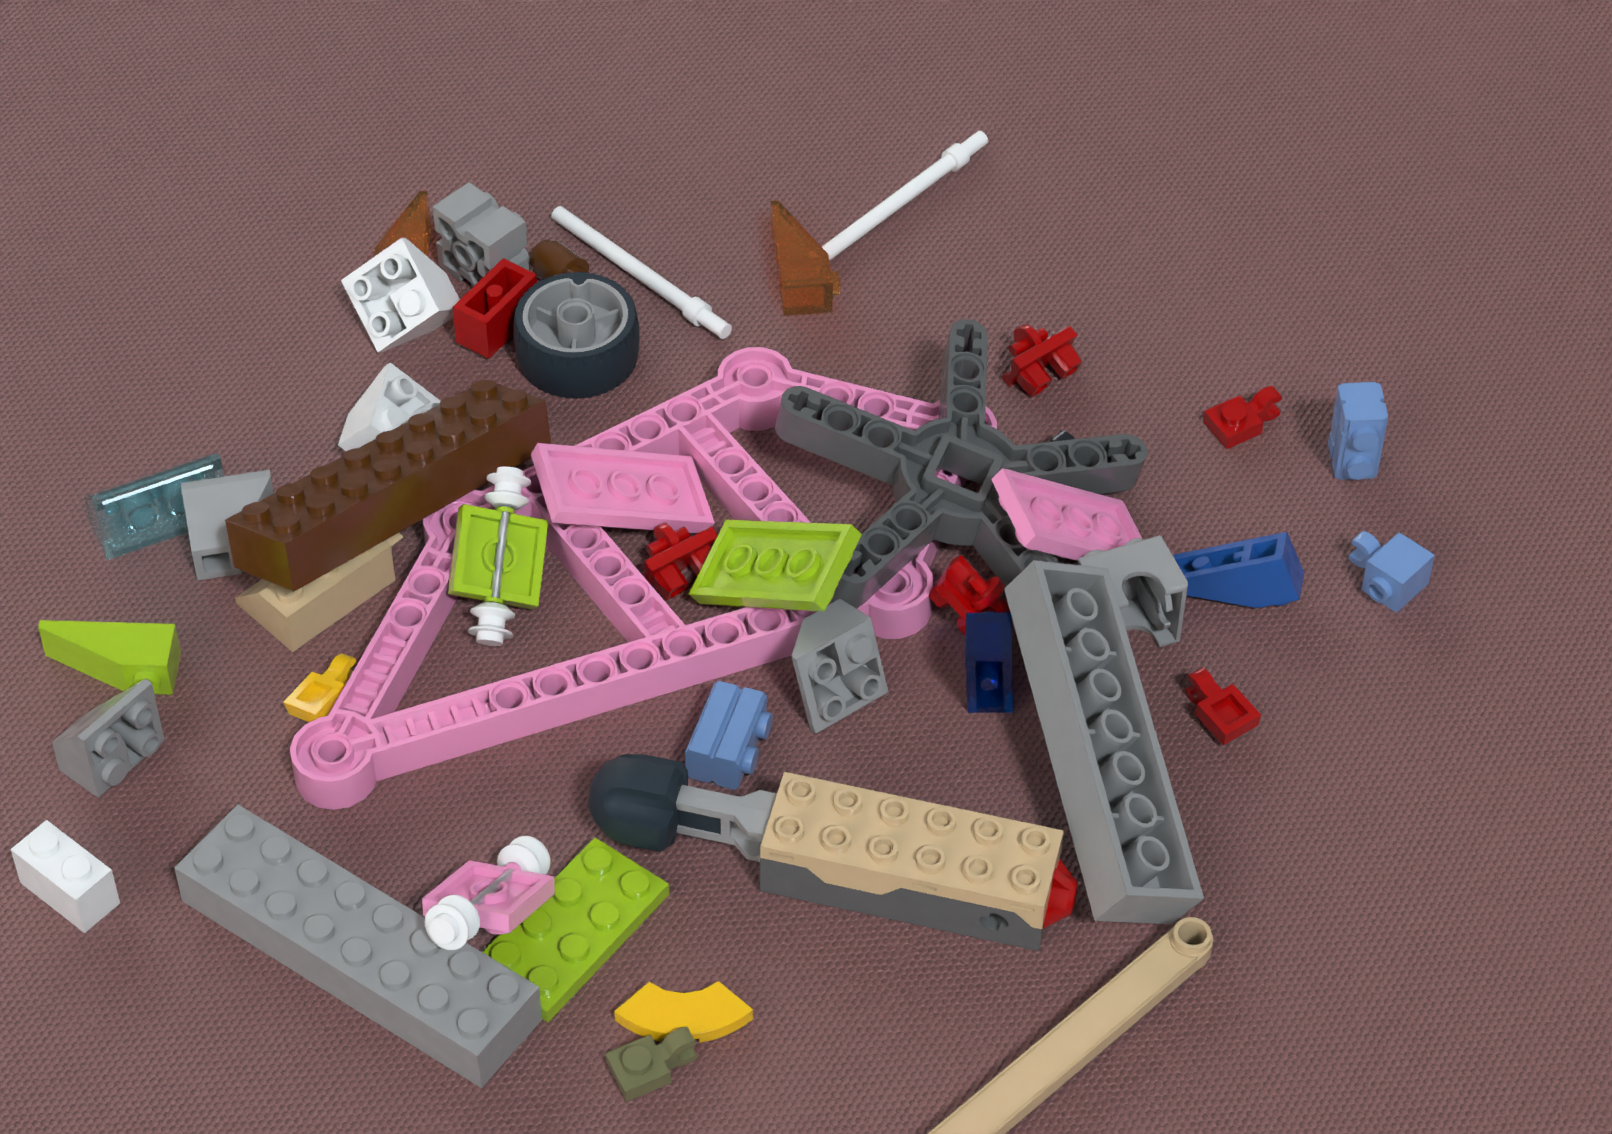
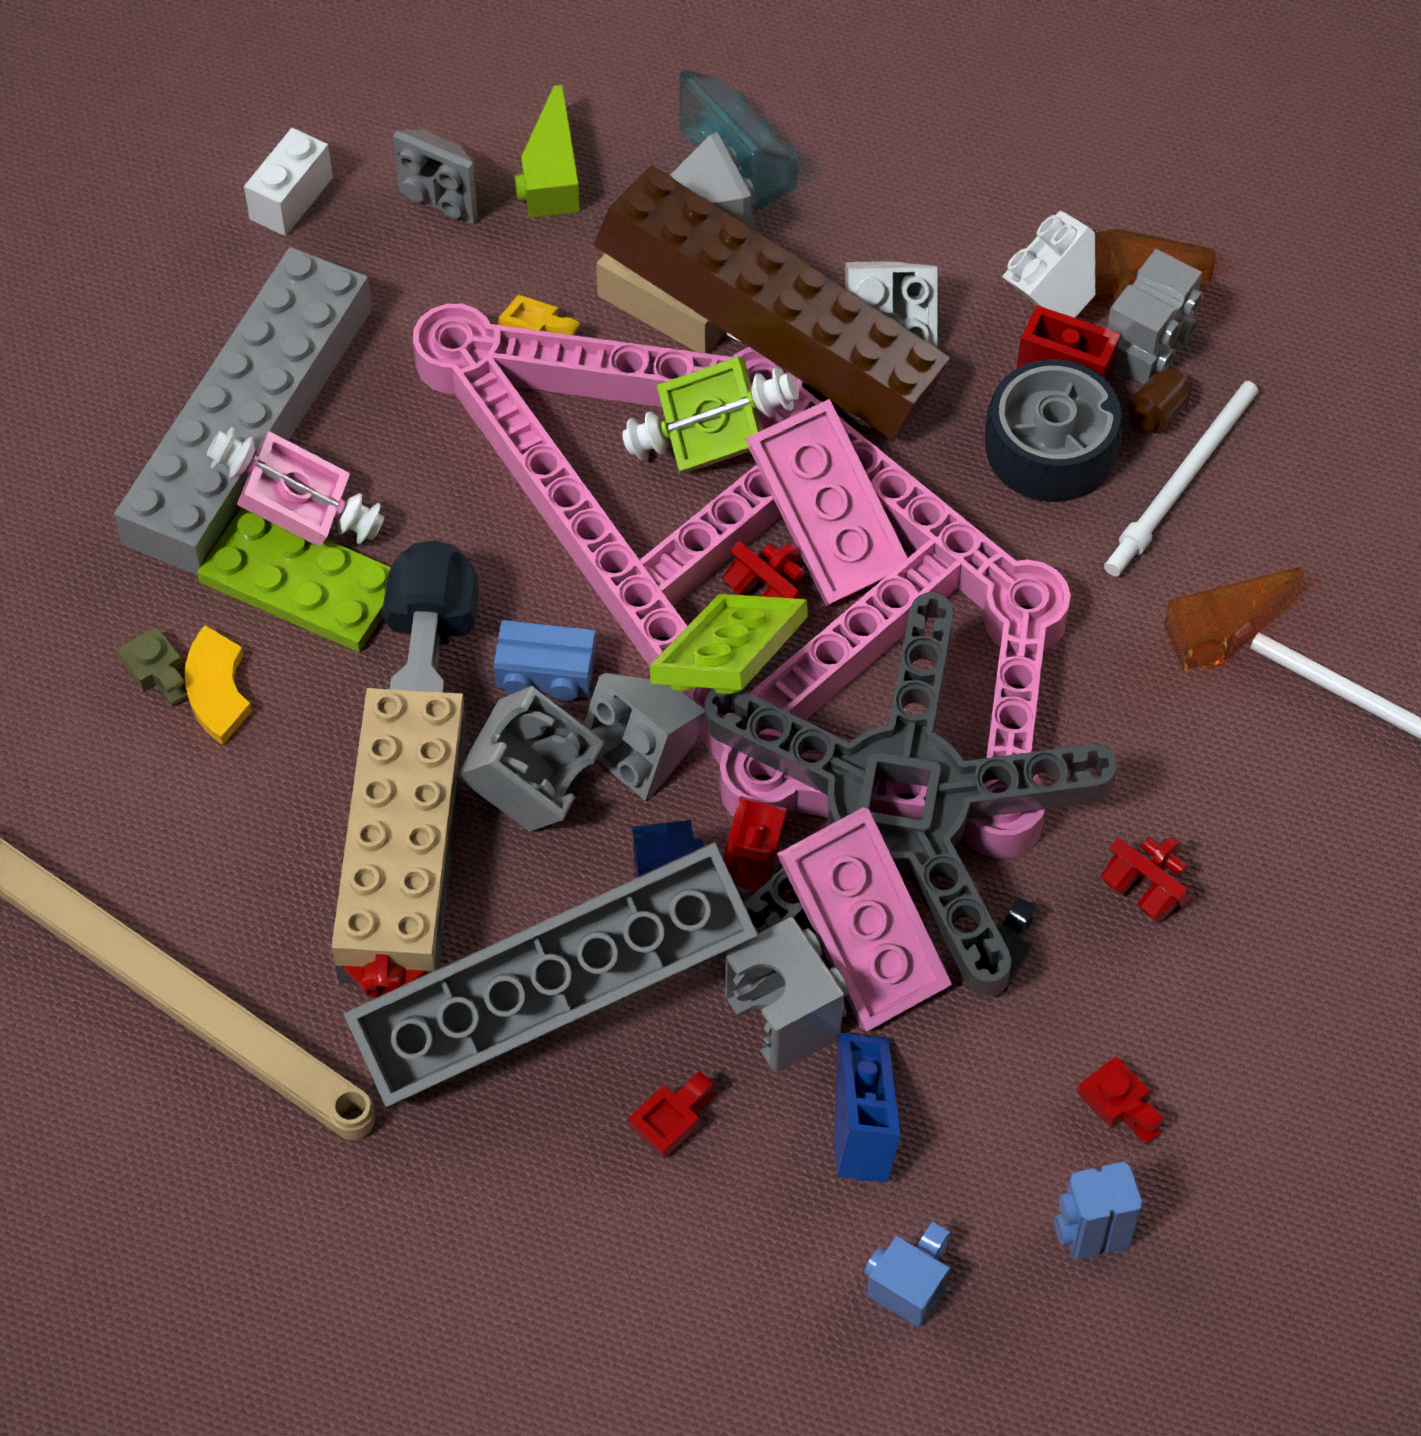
camera: 80 degrees right, 10 degrees up
none -> light grey piece [455,686,605,832]

